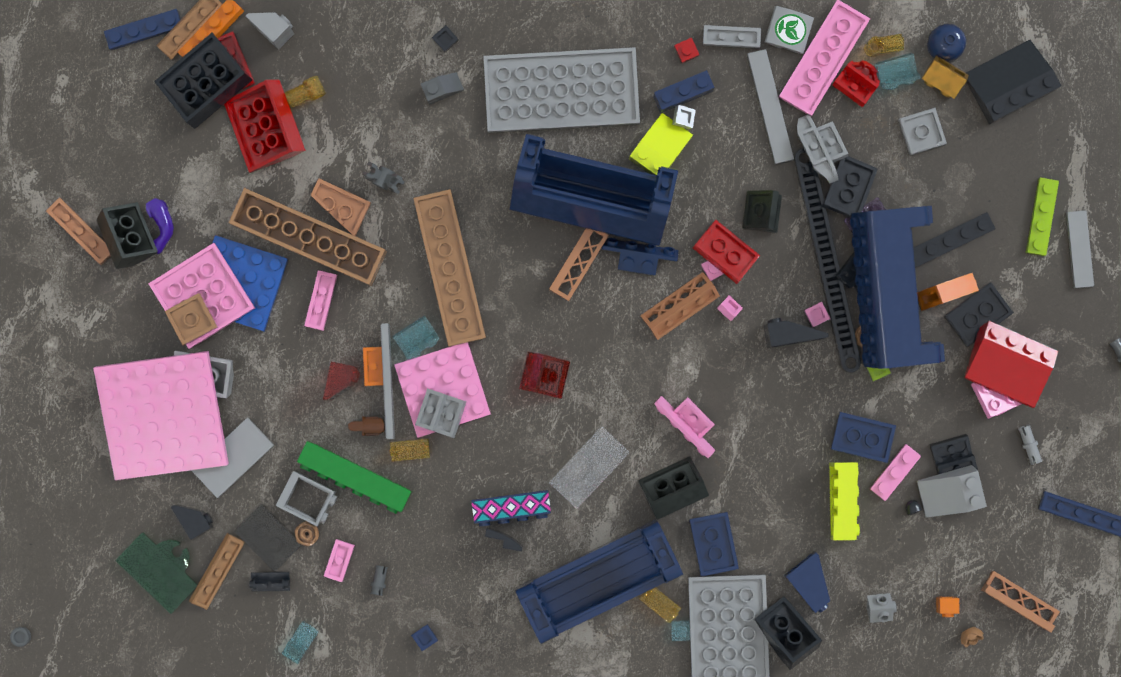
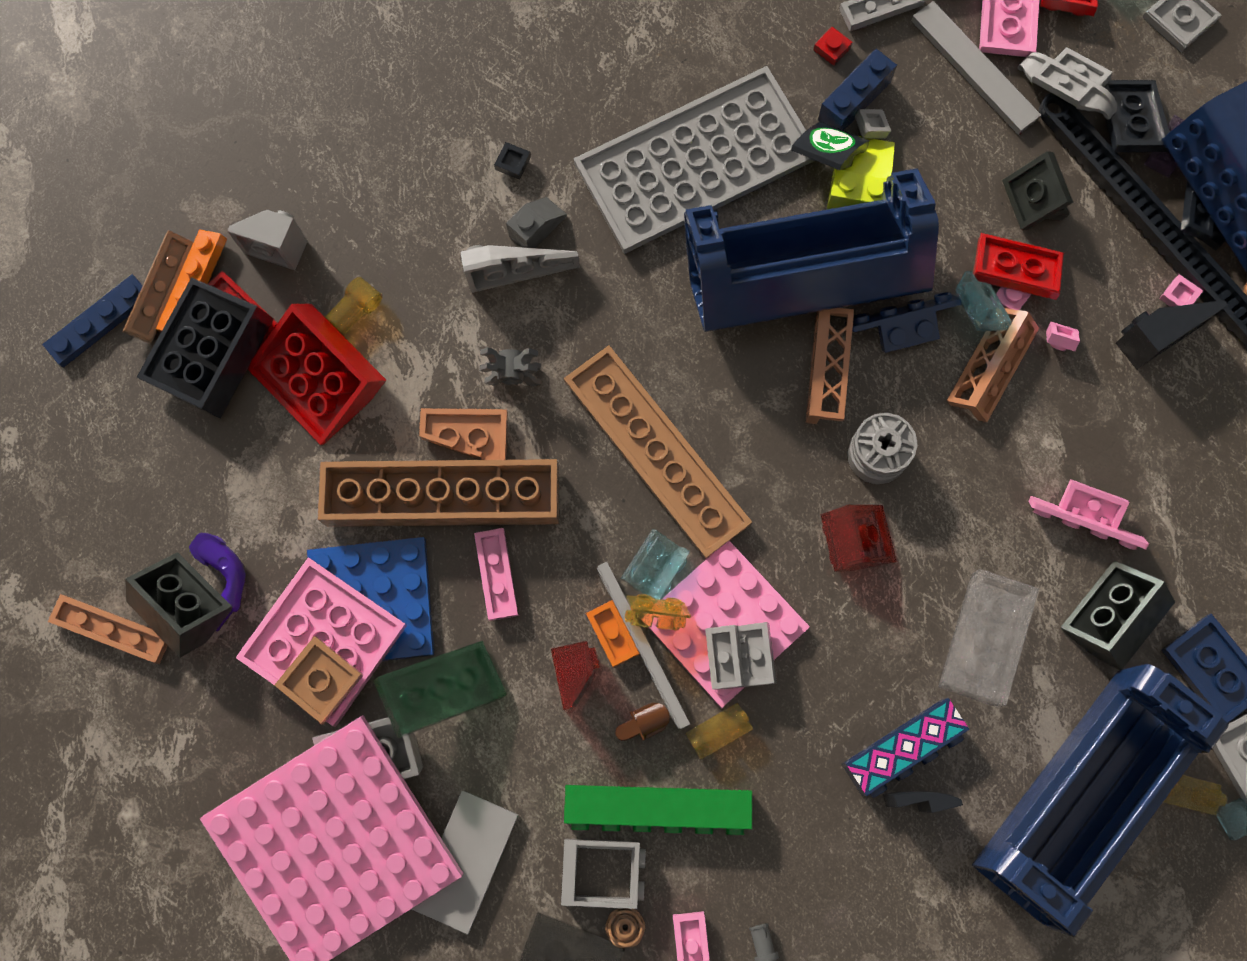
camera: 20 degrees left, 10 degrees down
none -> clear green plate [373,641,507,738]
none -> light grey wedge [461,245,580,293]
none -> clear yellow hinge [625,594,691,631]
none -> black slope [791,122,869,170]
none -> light grey wheel [847,413,918,485]
none -> clear light blue bracket [955,271,1012,331]

